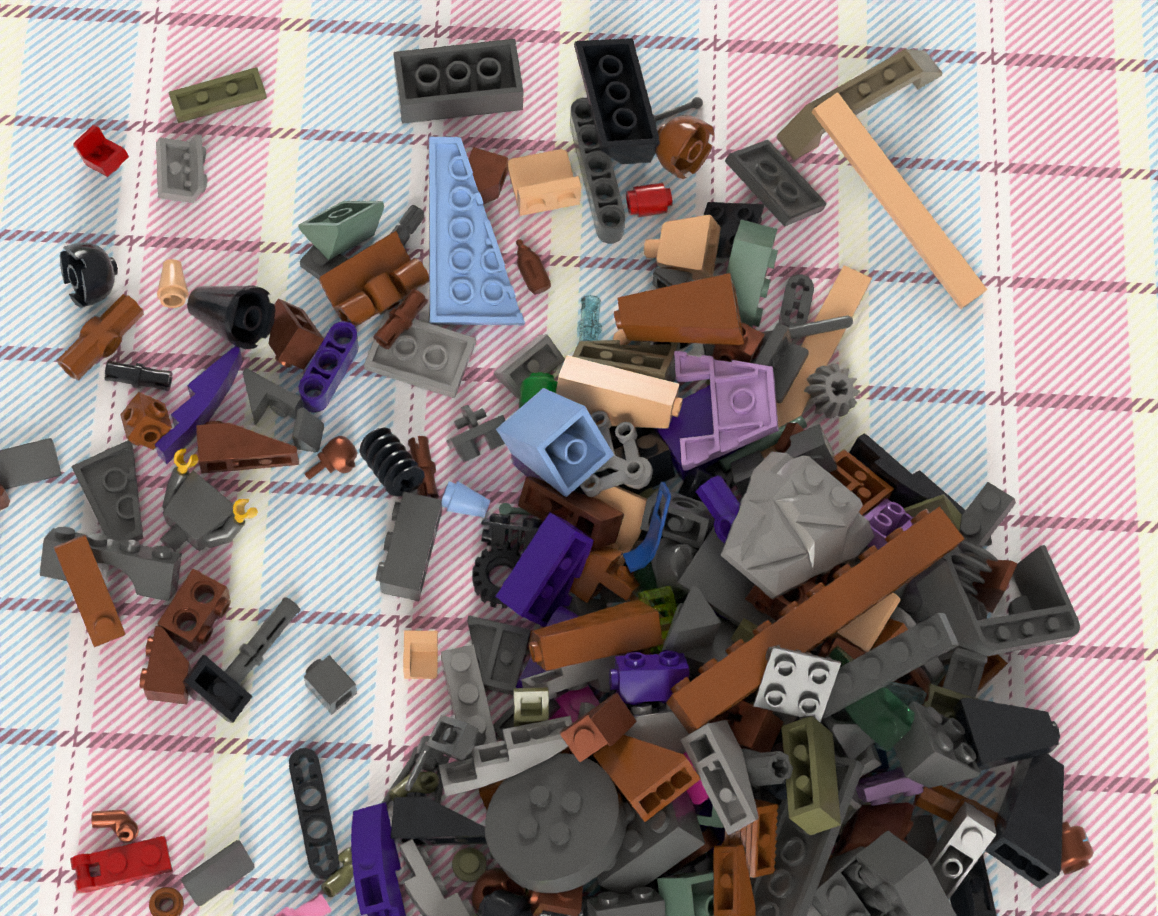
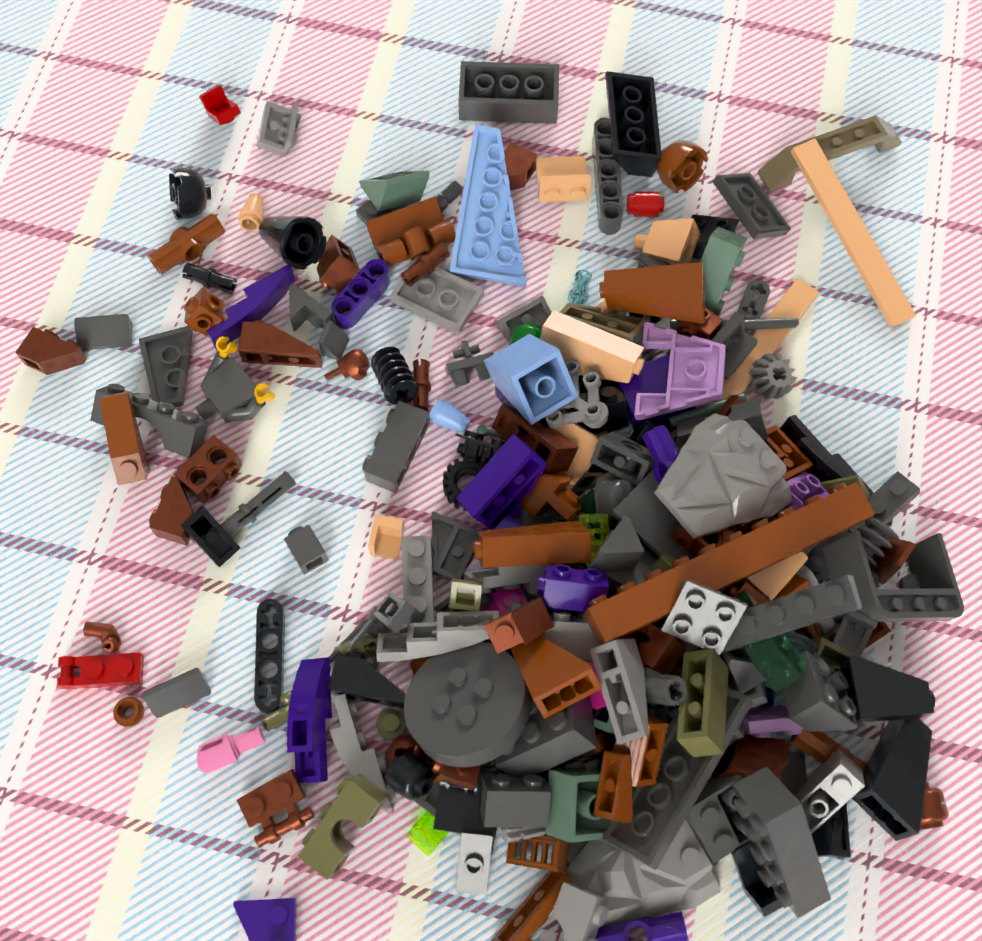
camera: 15 degrees right, 0 degrees up
olive plate [168,67,267,123] -> none
copper piece [516,239,551,295] -> none
blue piece [622,482,671,572] -> none
dark grey hinge [653,97,703,123] -> none

